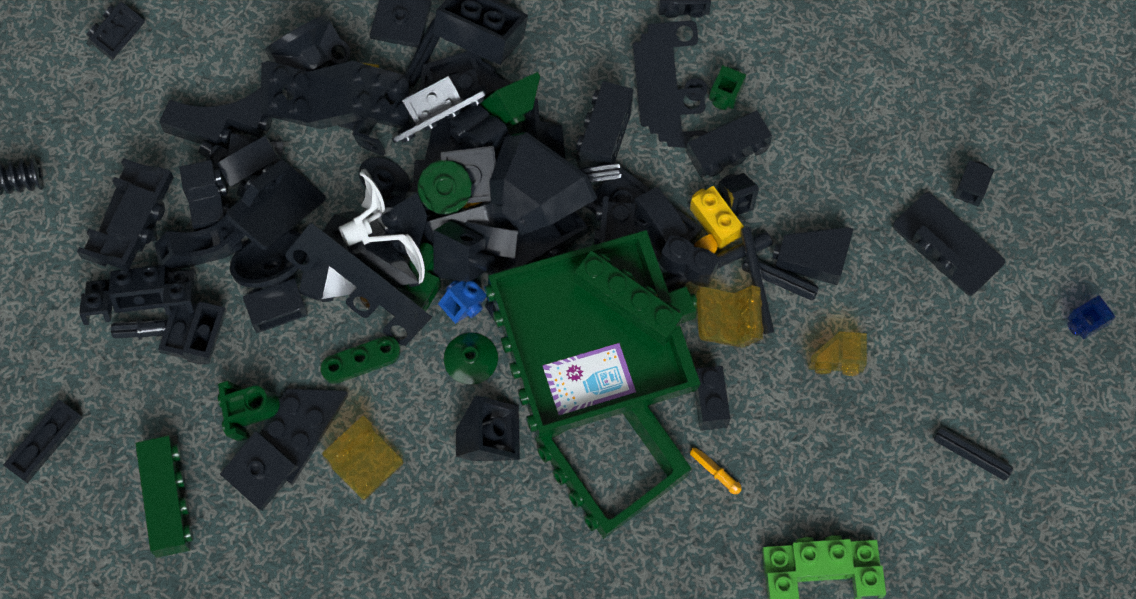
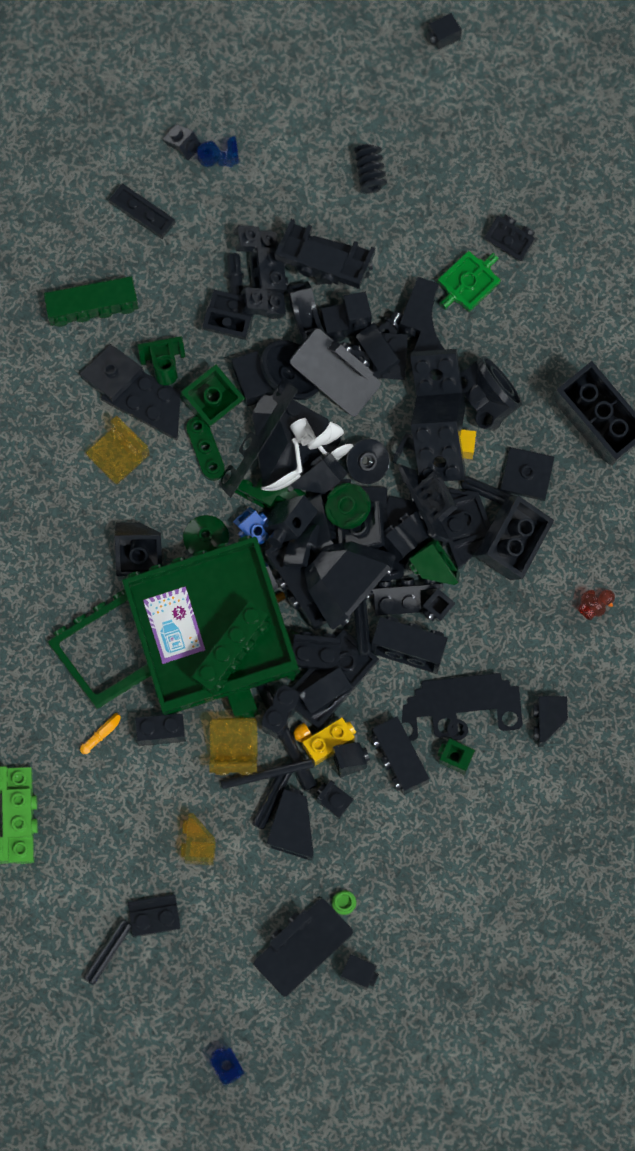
camera: 90 degrees right, 5 degrees up
none -> black plate [128,894,181,938]
none -> dark green slope [181,364,245,427]
none -> black bracket [316,780,354,819]
none -> bright green plate [332,891,356,915]
none -> black brick [421,588,456,622]
none -> green plate [437,251,501,312]

